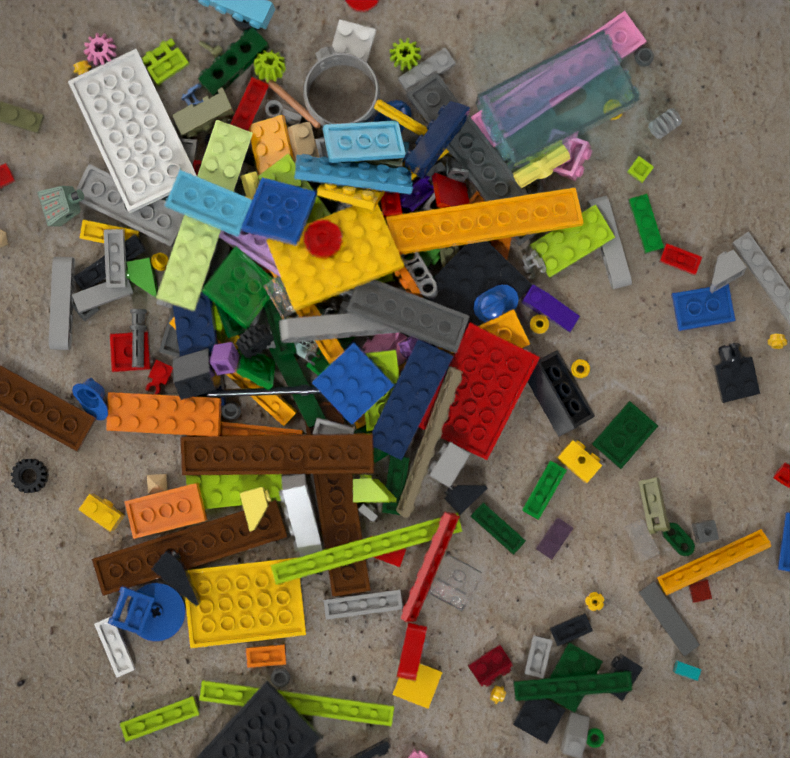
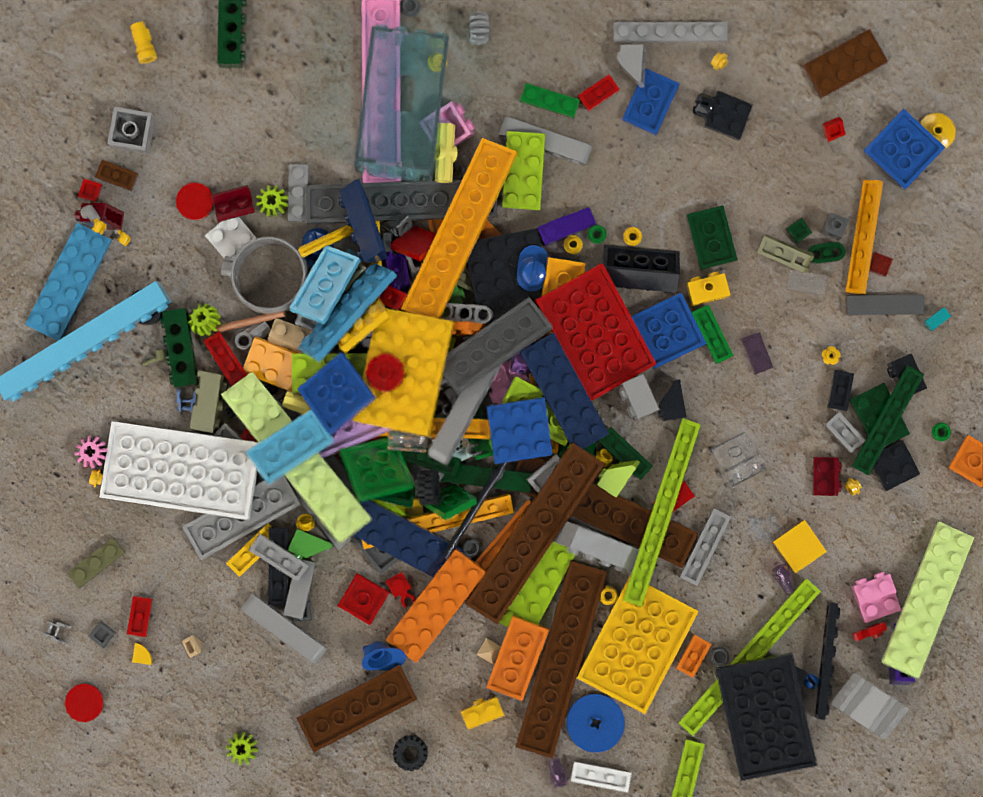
camera: 60 degrees left, 0 degrees up
sand green torso [37,186,84,227] -> none
blue plate [108,586,154,635] -> none
dark grey pin [130,309,147,368] -> none
lime plate [141,38,190,85] -> none
black slope [151,550,201,606] -> none
black slope [173,348,222,400] -> none
medium lavender brick [210,342,239,375] -> none
light yellow slope [240,487,271,531] -> none
light grey plate [359,504,378,522] -> none
dark tan plate [396,366,462,518] -> none
red beam [397,622,427,682] -> none
red plate [400,512,460,622] -> none
dark green plate [470,502,526,555] -> none
light grey piece [522,250,546,279] -> none
light grey slope [560,711,590,758] -> none
lime plate [627,156,654,183] -> none
none -> dark red bracket [212,185,255,222]
none -> clear purple cone [549,758,569,788]
none -> green plate [587,225,607,244]
none -> yellow plate [595,449,613,467]
none -> yellow plate [599,586,618,605]
none -> blue plate [631,292,706,369]
none -> cone [772,564,796,594]
none -> dark green tile [785,217,813,244]

